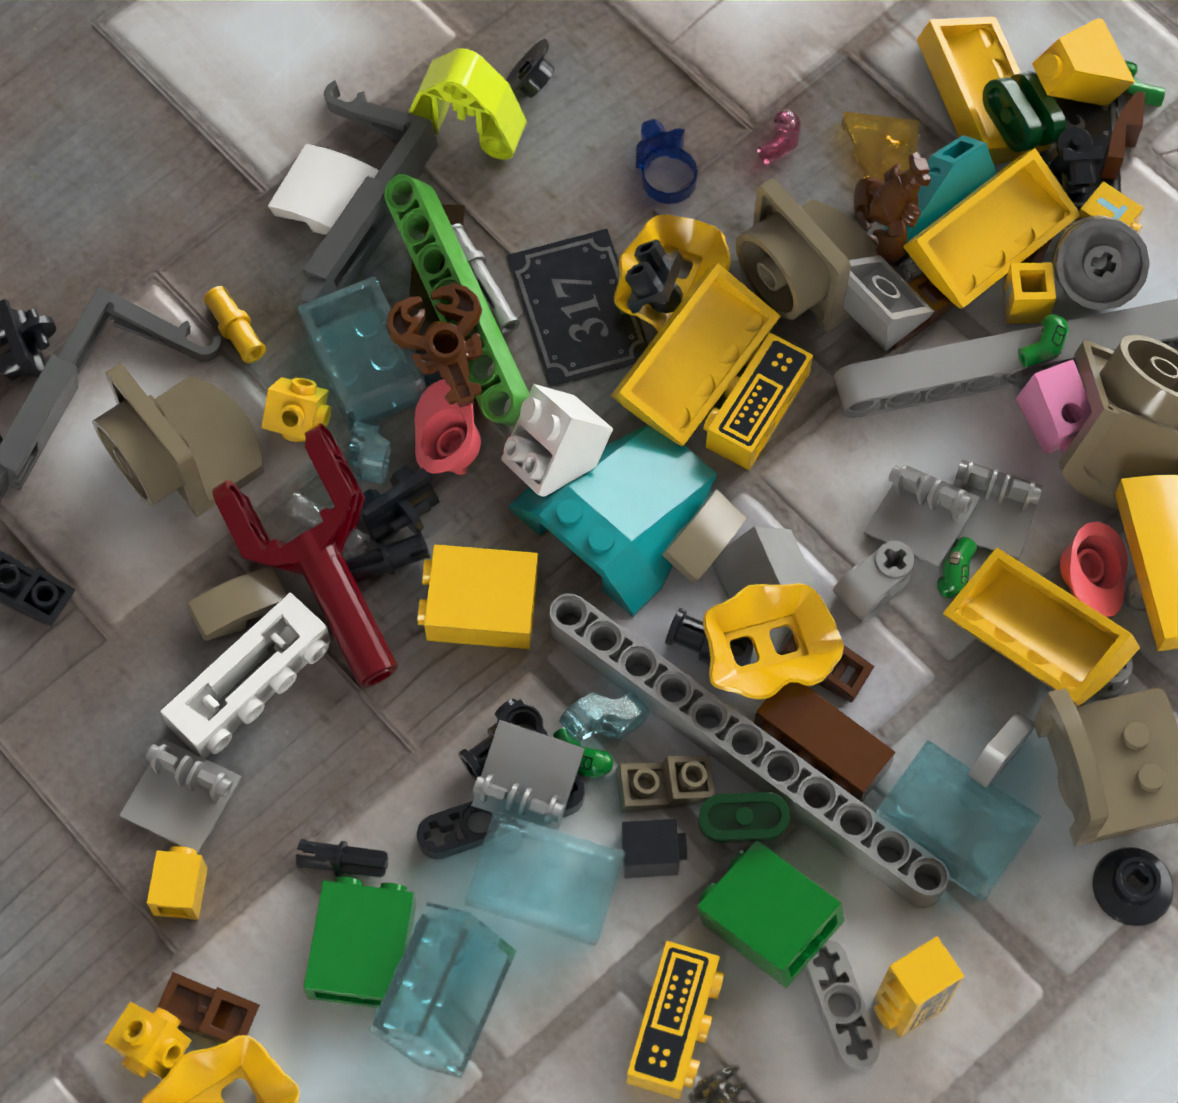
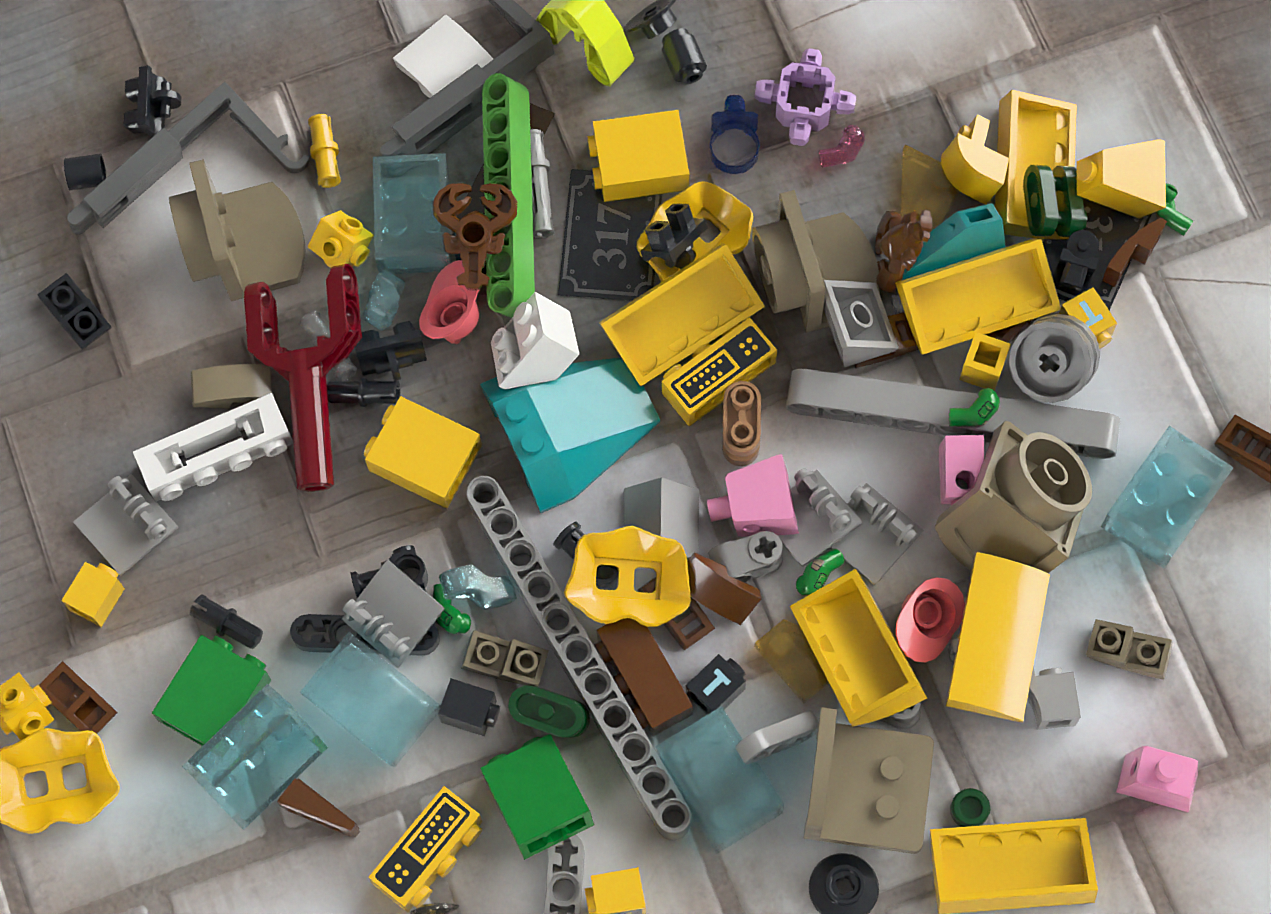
camera: 25 degrees right, 5 degrees up
dark tan slope [662,489,747,584] -> none
none -> reddish brown slope [277,778,360,838]
none -> yellow brick [587,110,689,202]
none -> black brick [662,28,707,84]
none -> black brick [686,654,746,721]
none -> reddish brown slope [687,553,762,625]
none -> bright pink torso [707,454,799,537]
none -> medium nougat brick [722,381,761,466]
none -> clear yellow wing [754,619,829,704]
none -> lavender piece [755,49,856,146]
none -> yellow brick [941,114,1009,205]

